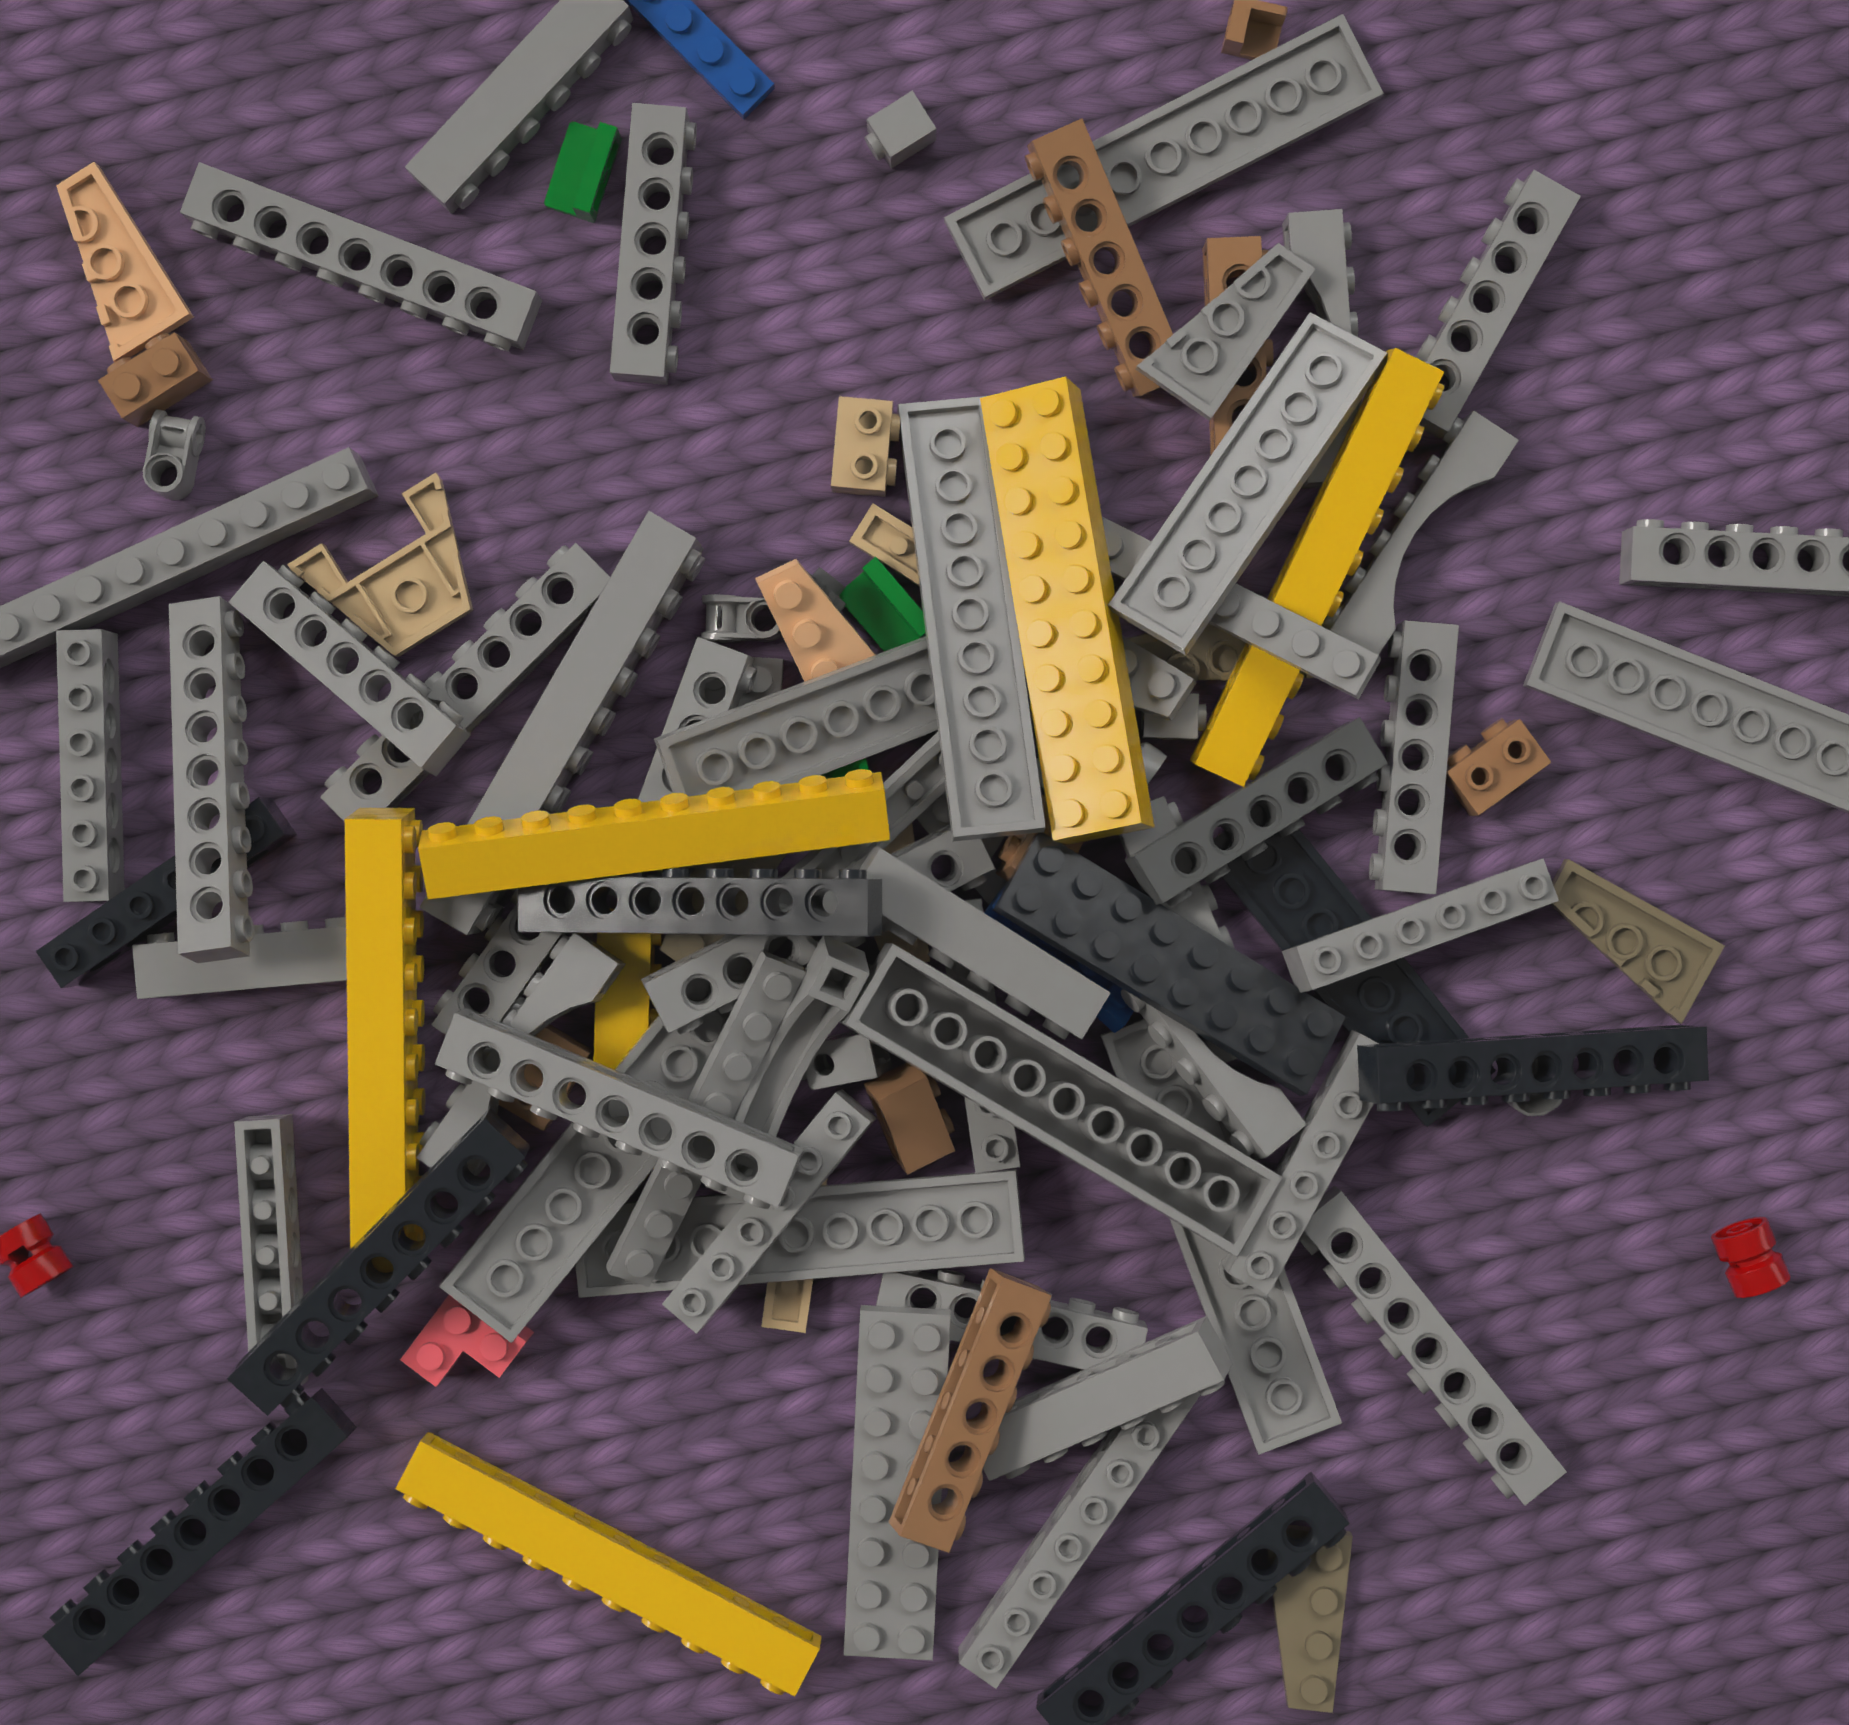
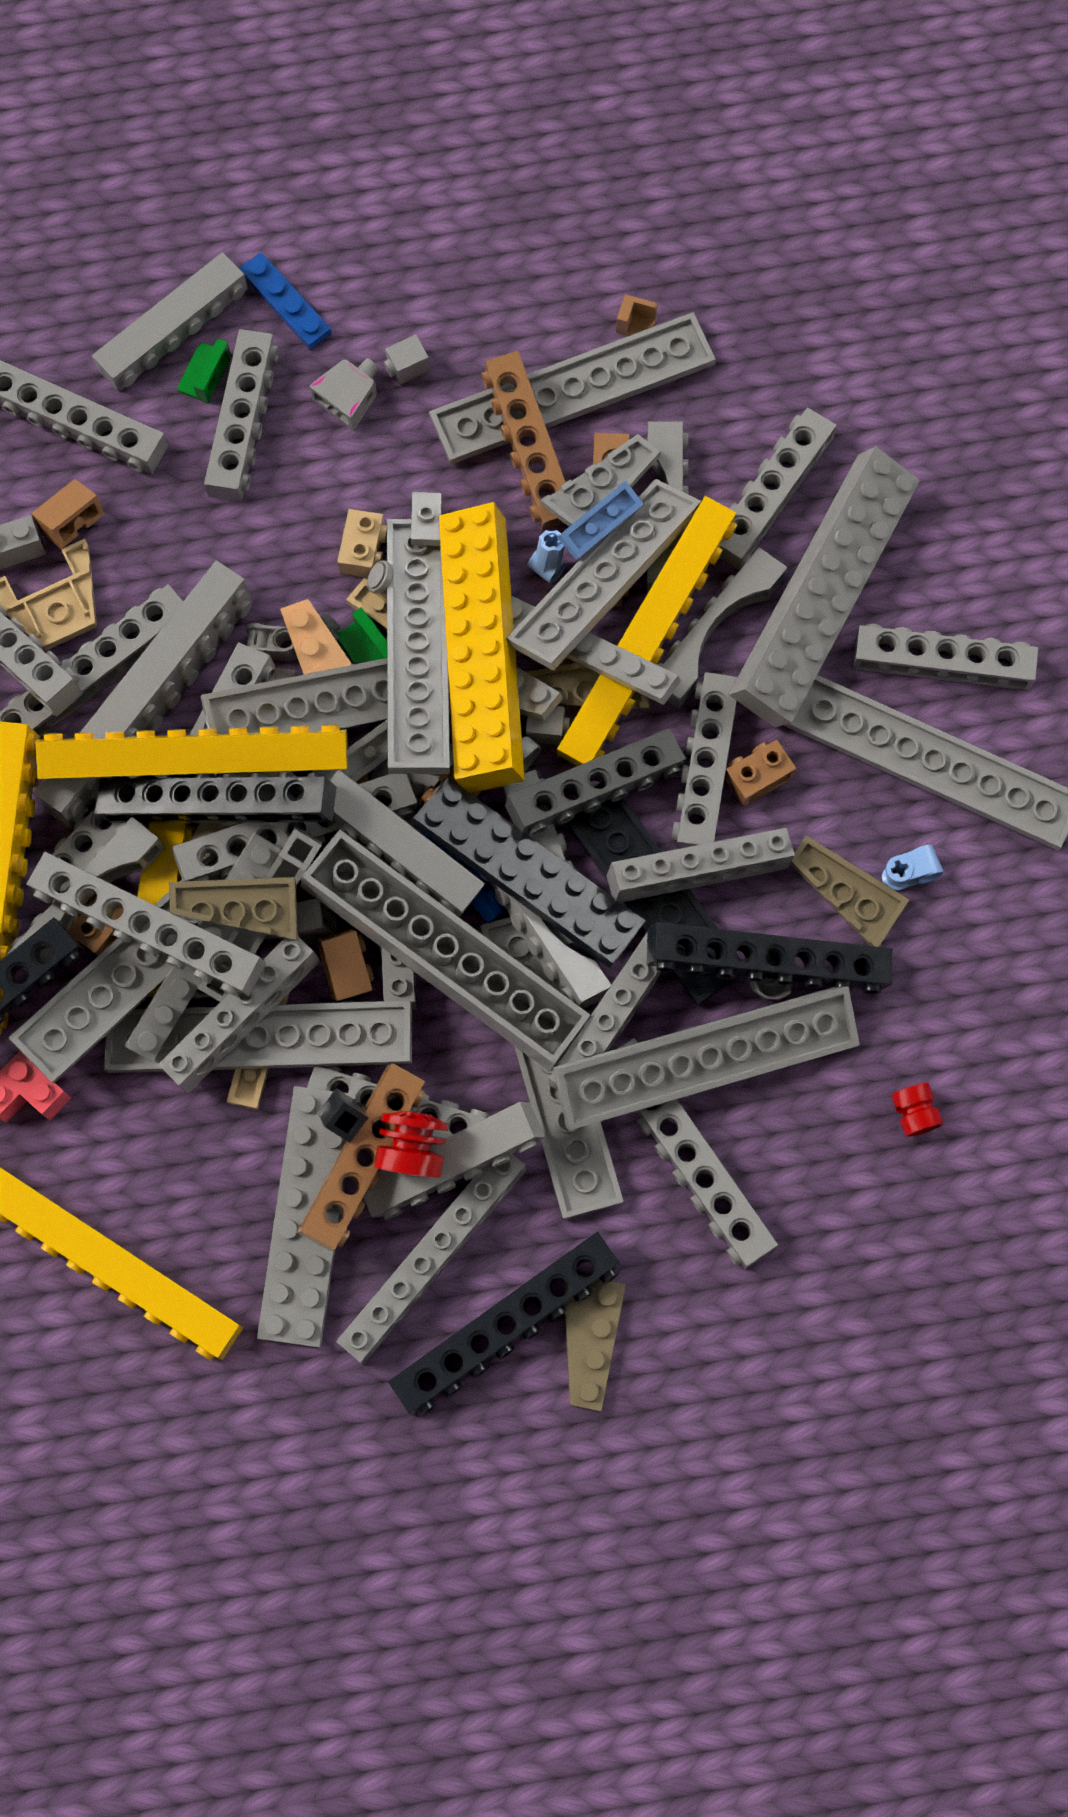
camera: 10 degrees right, 15 degrees down
none -> medium nougat brick [31,479,105,549]
none -> dark tan wing [169,877,298,940]
none -> light grey torso [309,358,379,431]
none -> black brick [317,1088,369,1143]
none -> light grey piece [367,560,393,594]
none -> red wheel [374,1111,449,1178]
none -> light grey plate [411,492,441,546]
none -> light blue piece [527,530,566,584]
none -> light grey plate [553,986,860,1130]
none -> medium blue plate [557,481,644,560]
none -> light grey brick [728,446,920,728]
none -> light blue piece [881,844,944,891]

